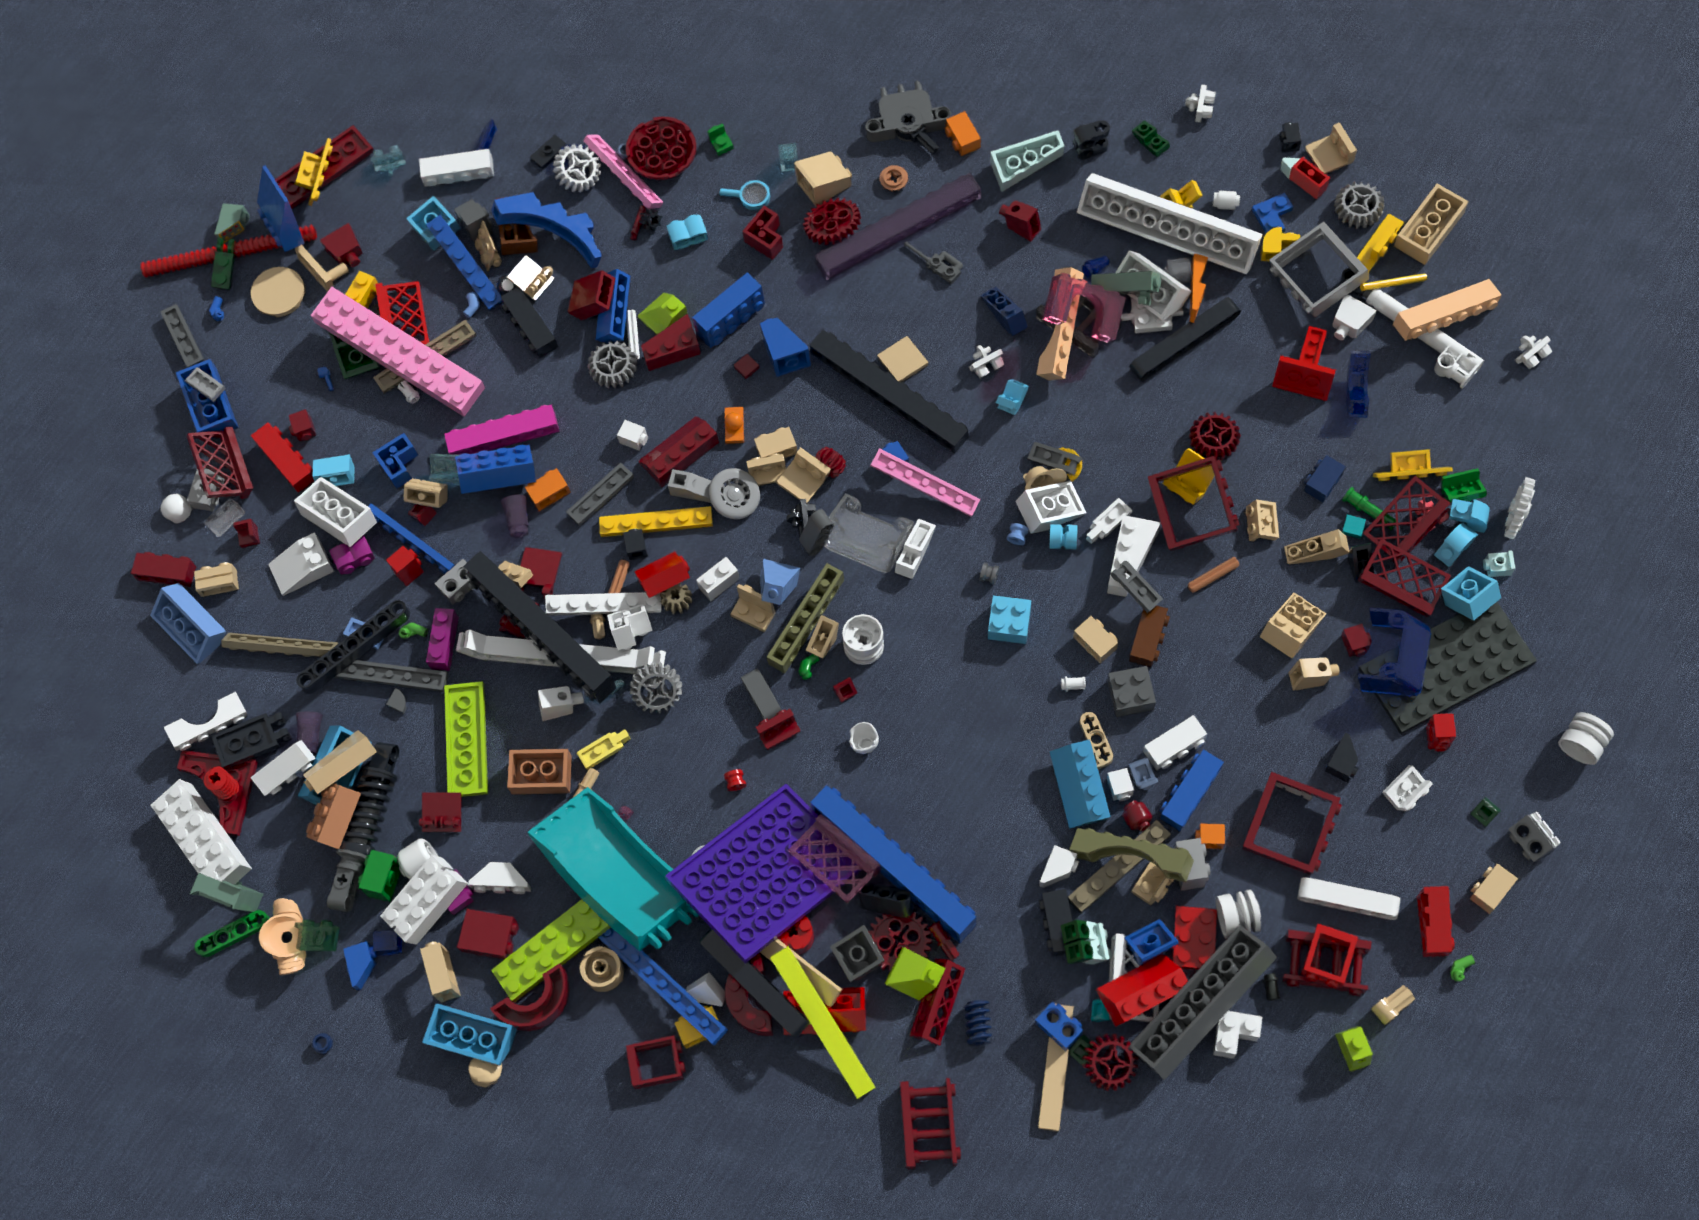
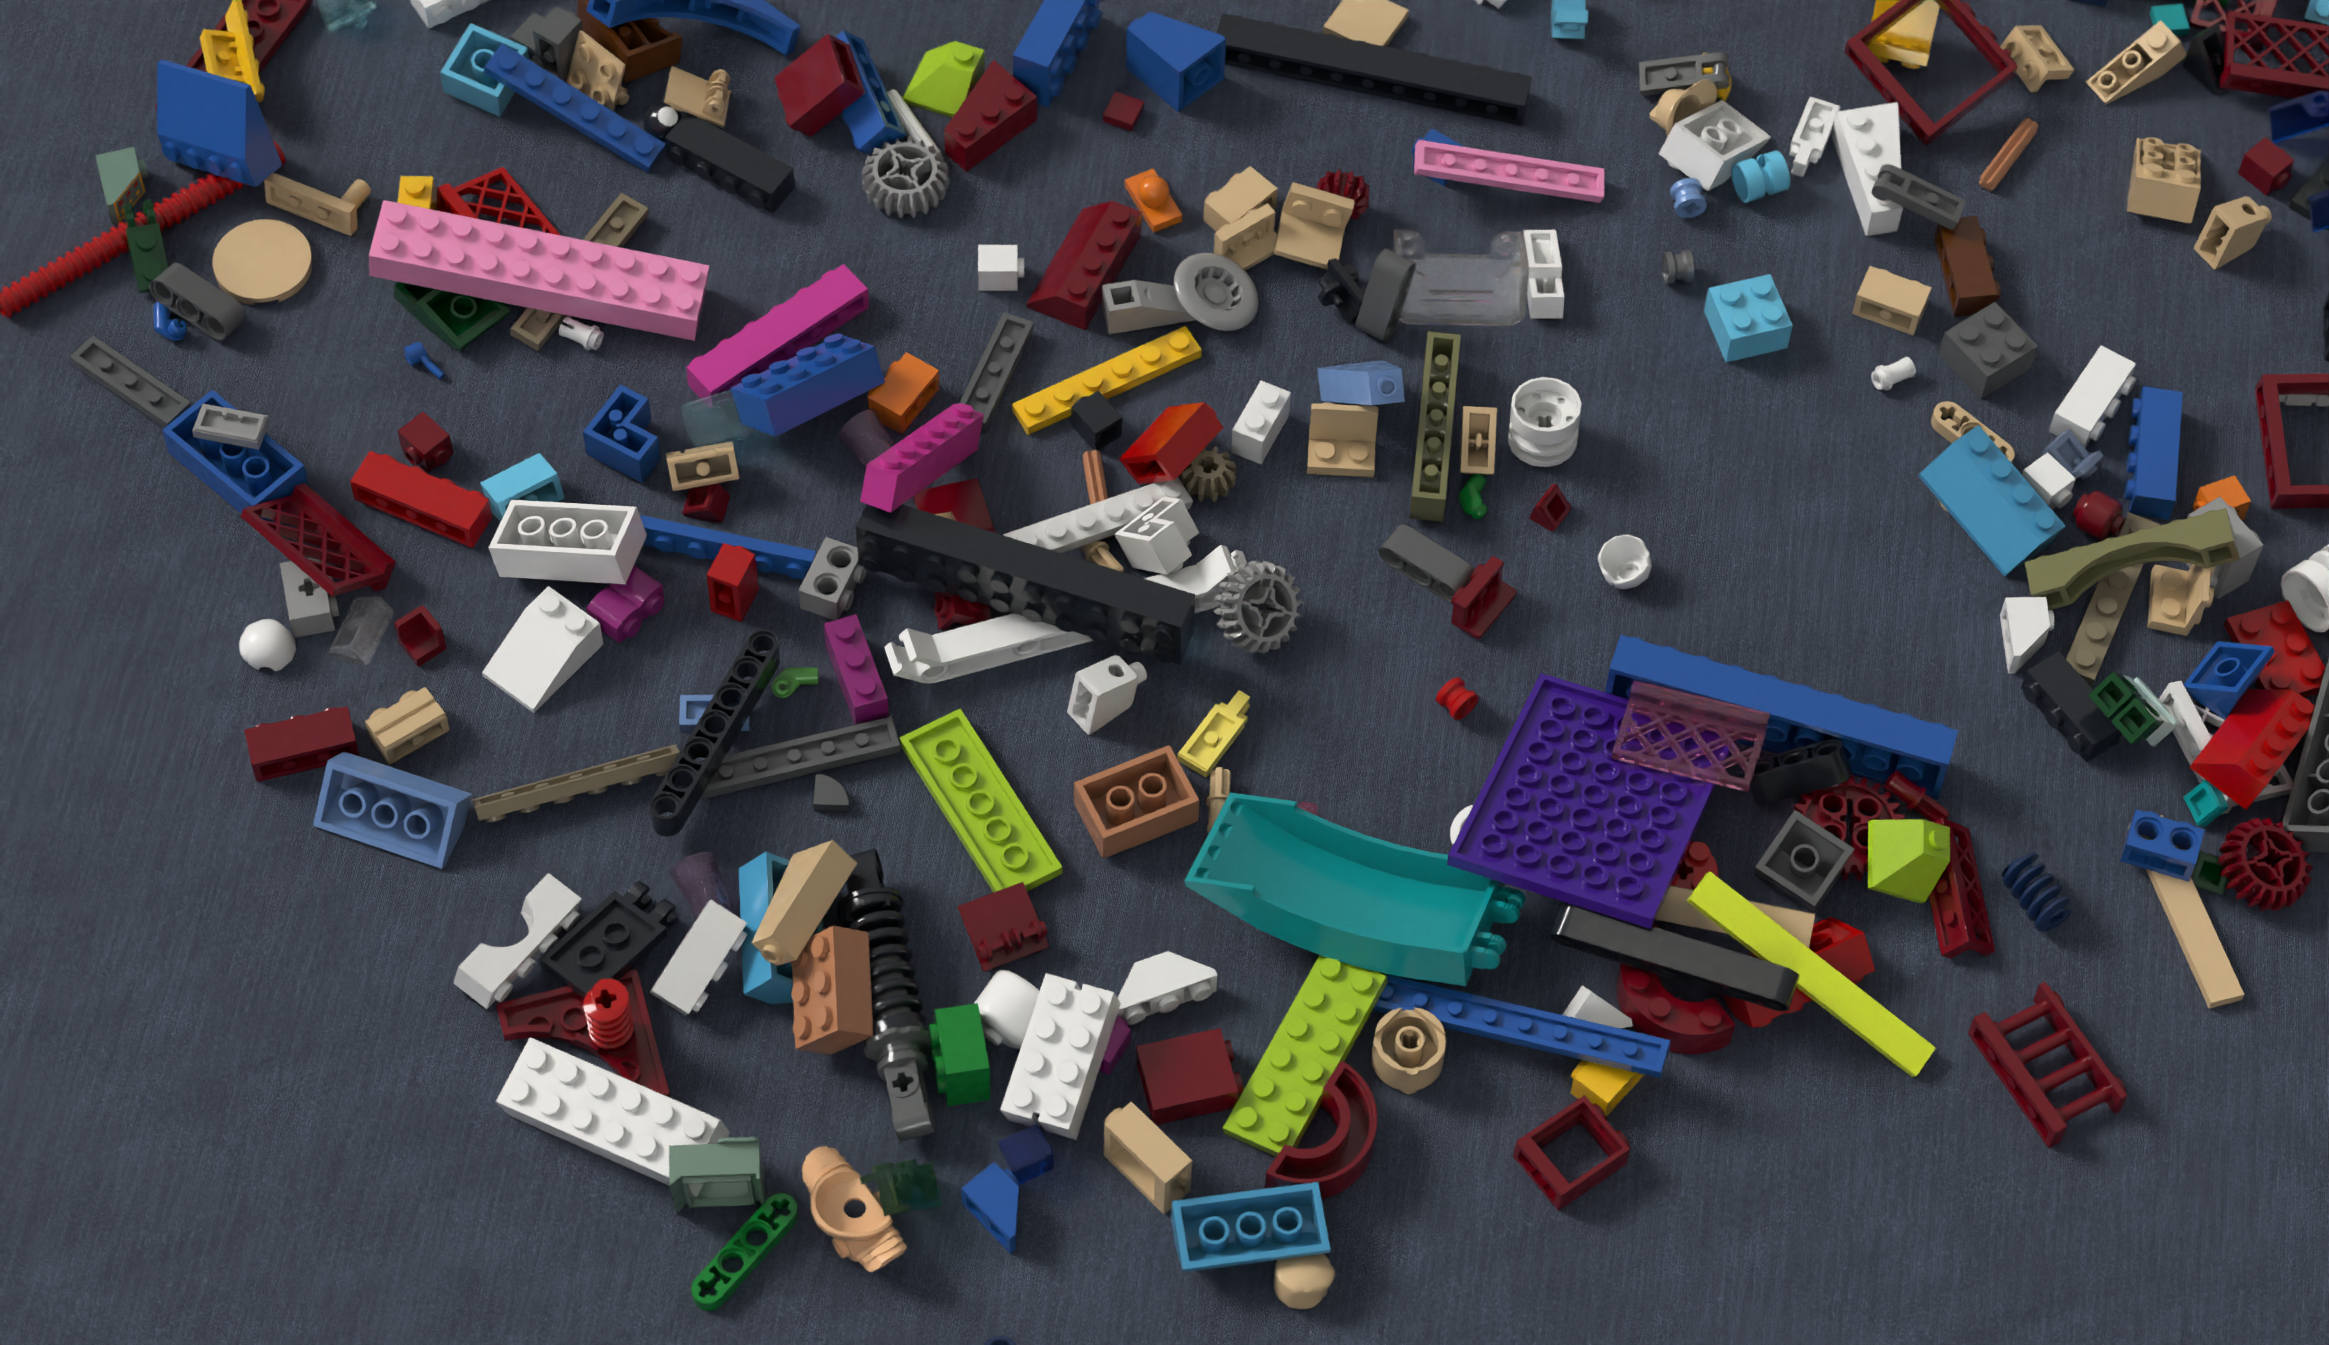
camera: 35 degrees left, 10 degrees down
dark red torso [320,223,363,267] -> none
medium blue arm [463,292,480,318] -> none
none -> dark grey beam [149,263,246,340]
none -> dark pink brick [860,403,984,513]

